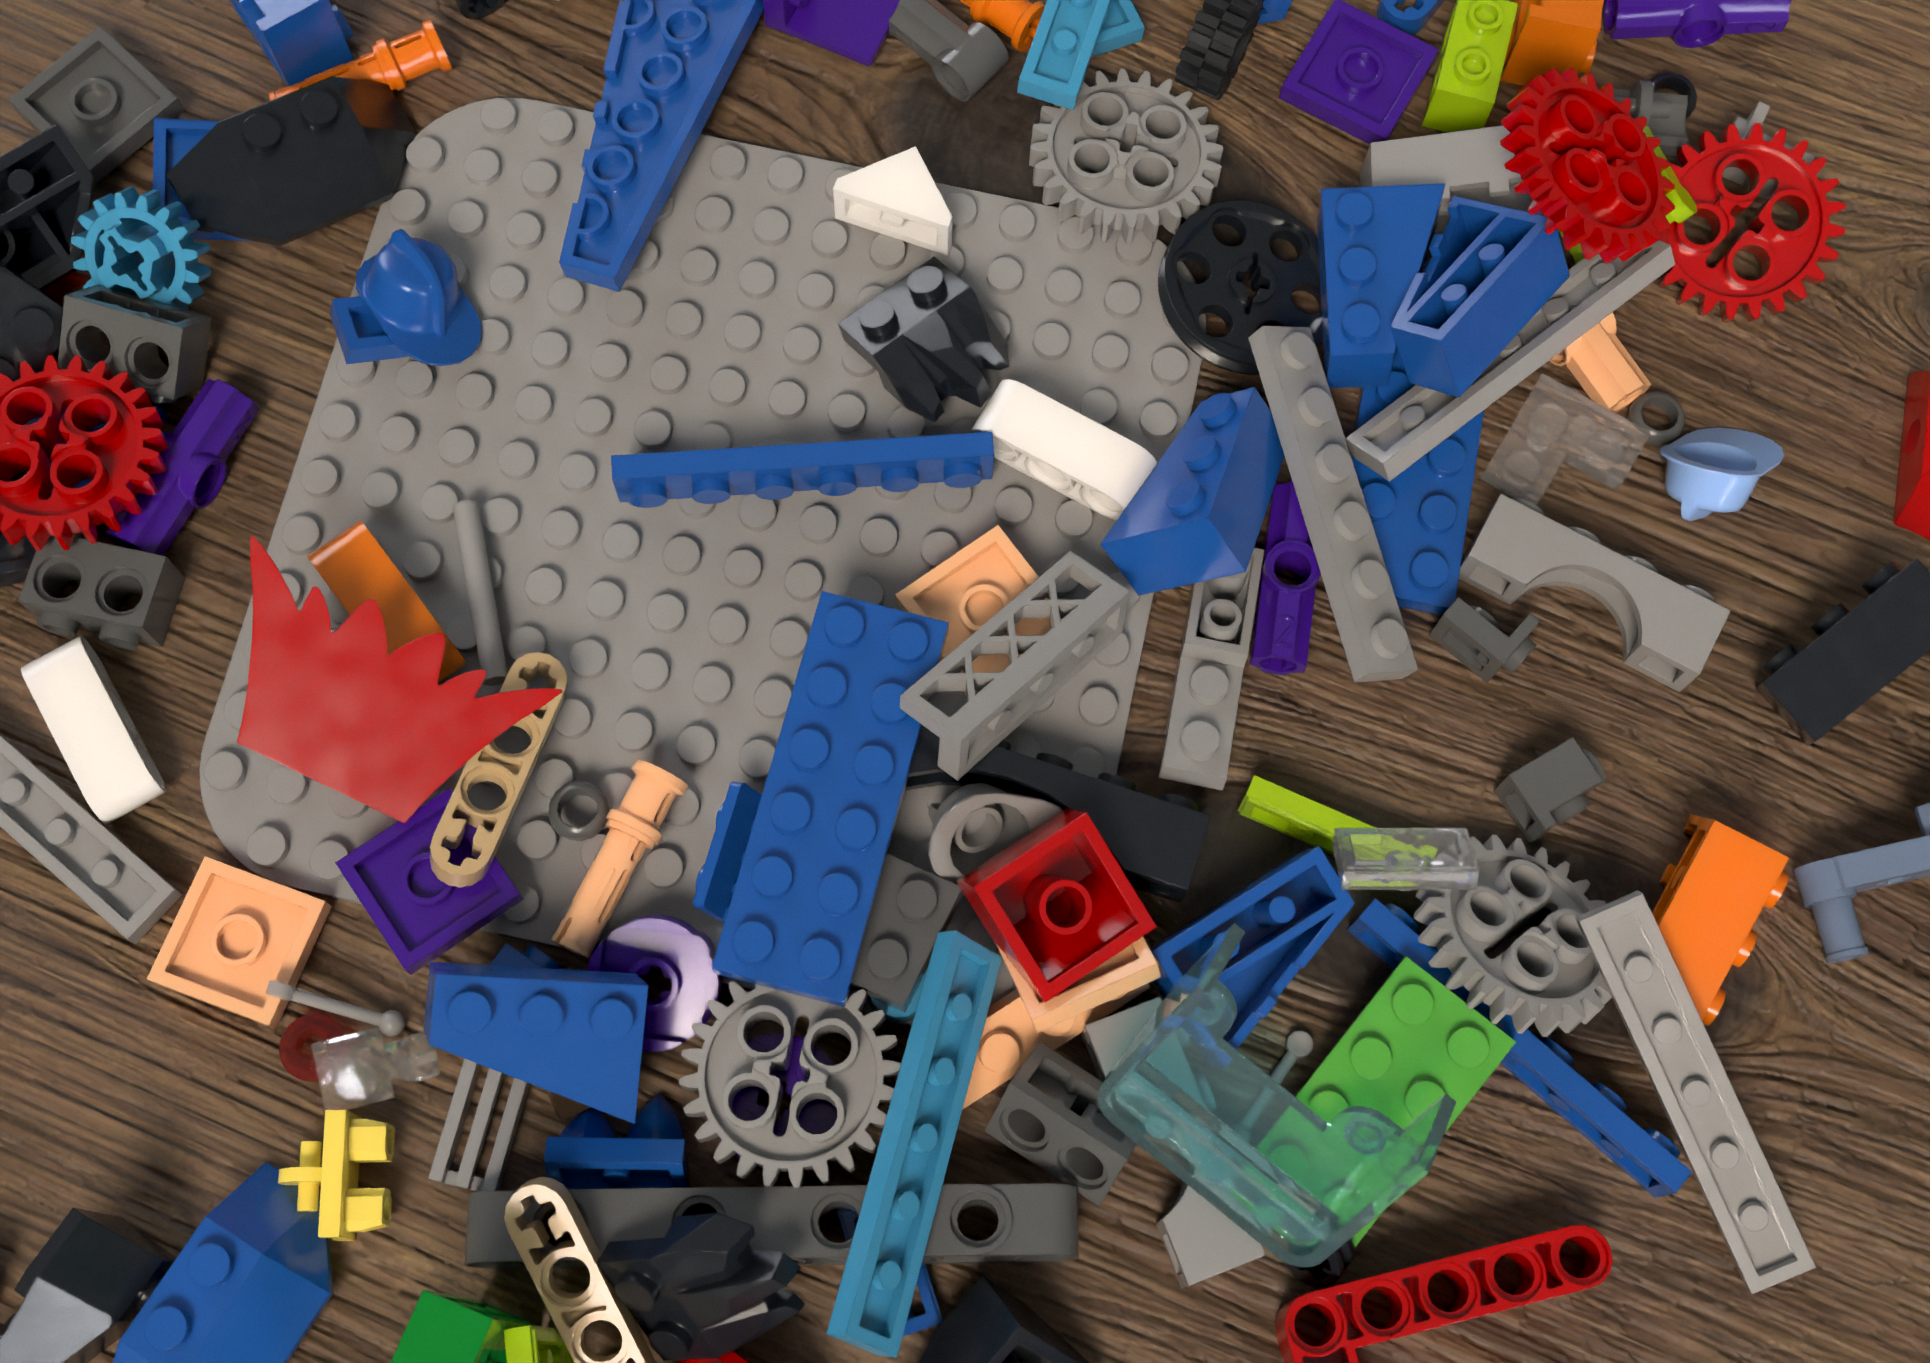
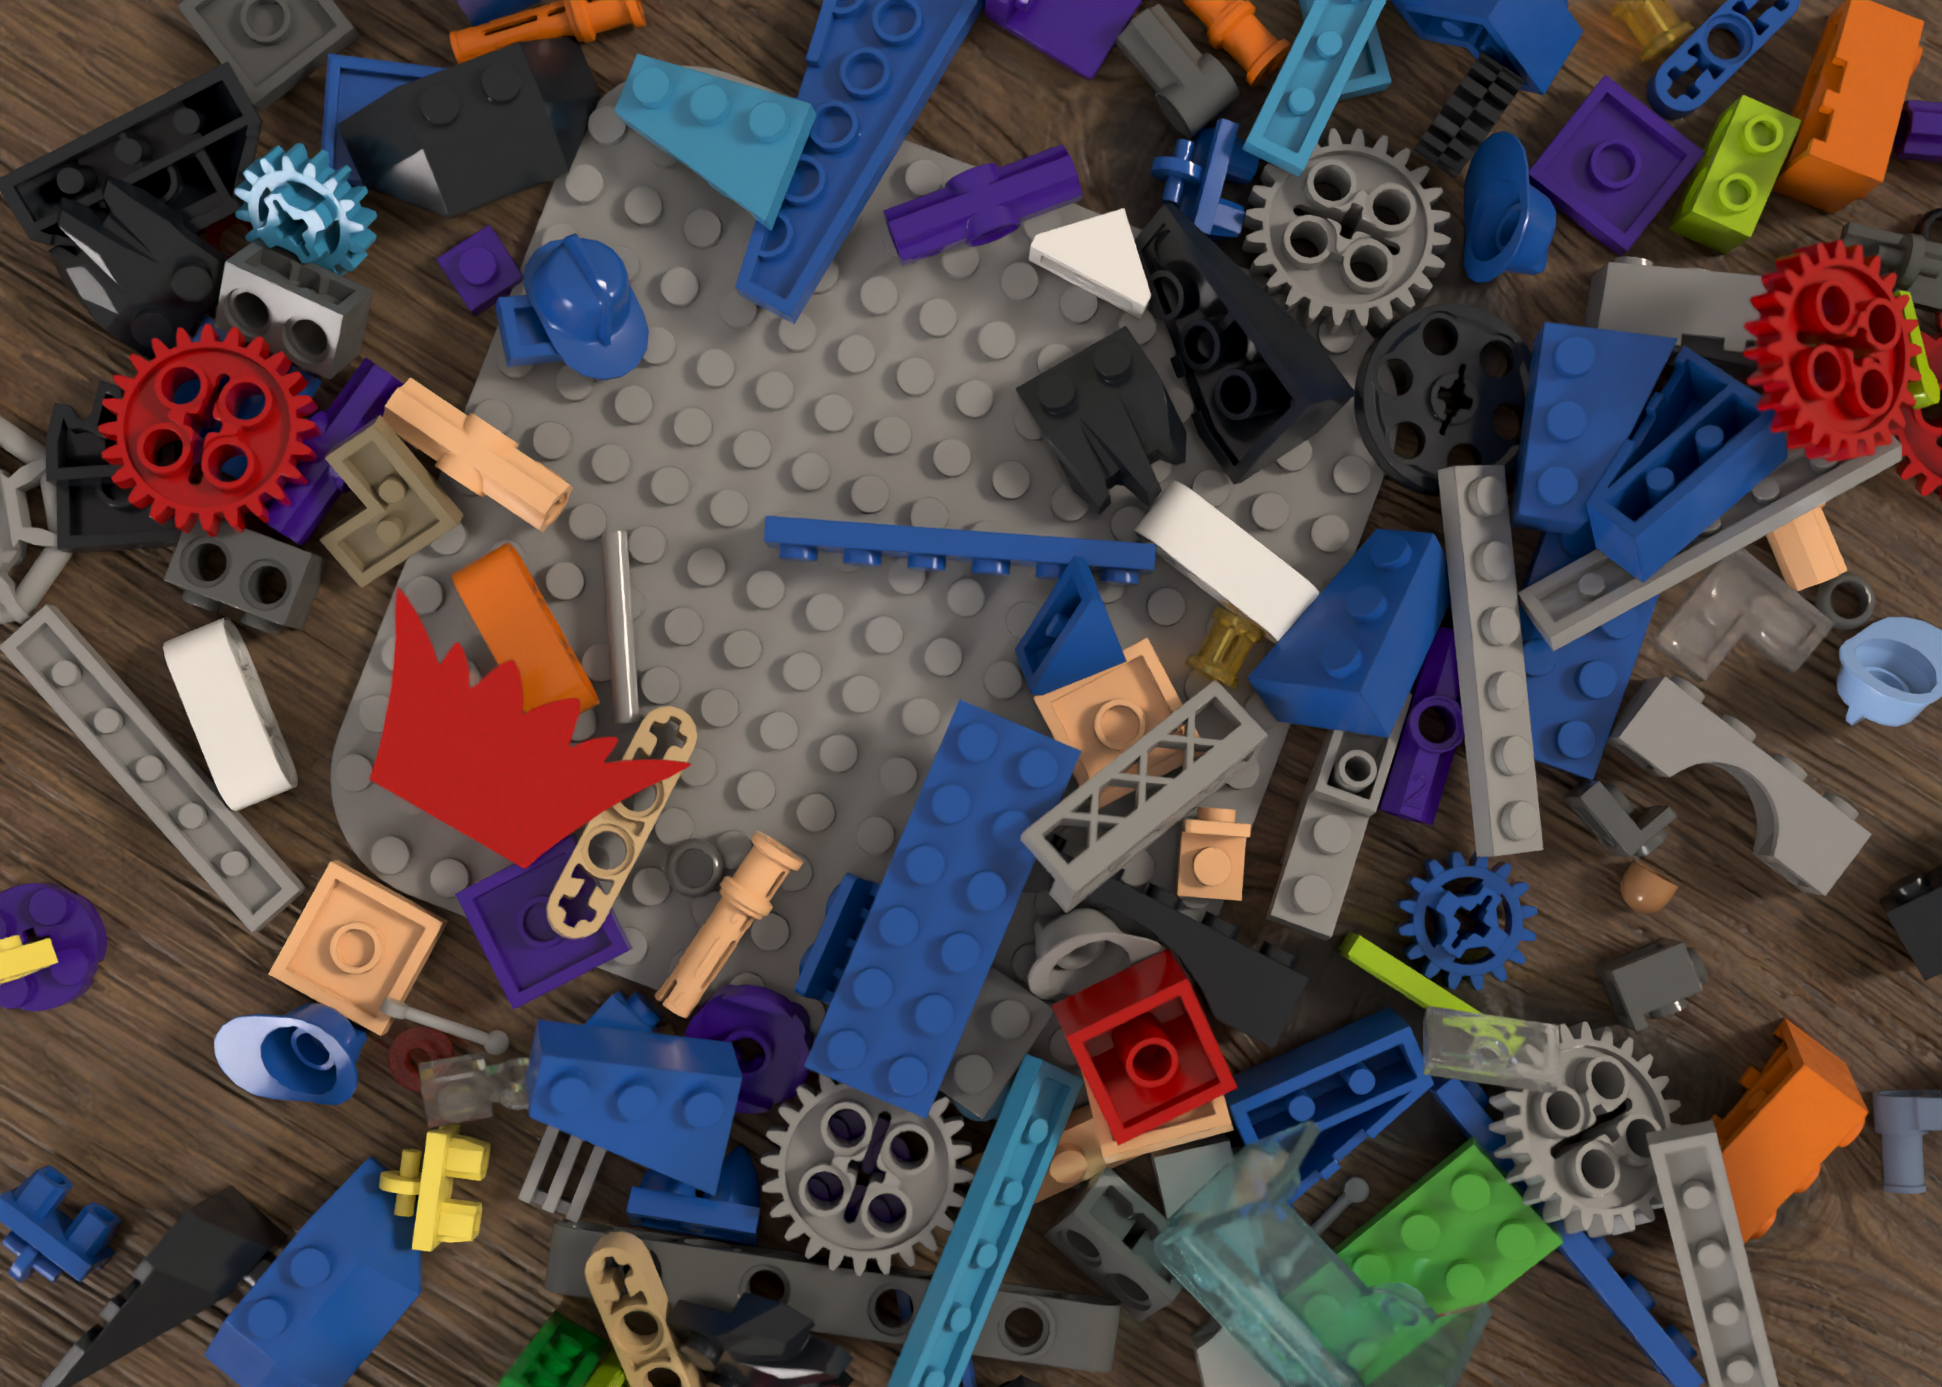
camera: 10 degrees right, 15 degrees up
none -> blue piece [214,1003,367,1105]
none -> dark tan plate [319,415,464,588]
none -> light nougat piece [383,377,574,532]
none -> dark purple plate [436,225,524,316]
none -> dark azure wing [614,54,817,231]
none -> dark purple piece [883,144,1083,266]
none -> blue slope [1015,556,1127,696]
none -> black wedge [1134,203,1356,484]
none -> blue hips [1150,118,1260,241]
none -> light nougat bracket [1175,807,1251,901]
none -> clear yellow bush [1185,607,1266,691]
none -> blue gear [1393,850,1538,990]
none -> blue piece [1463,131,1556,283]
none -> medium nougat hinge [1620,859,1679,914]

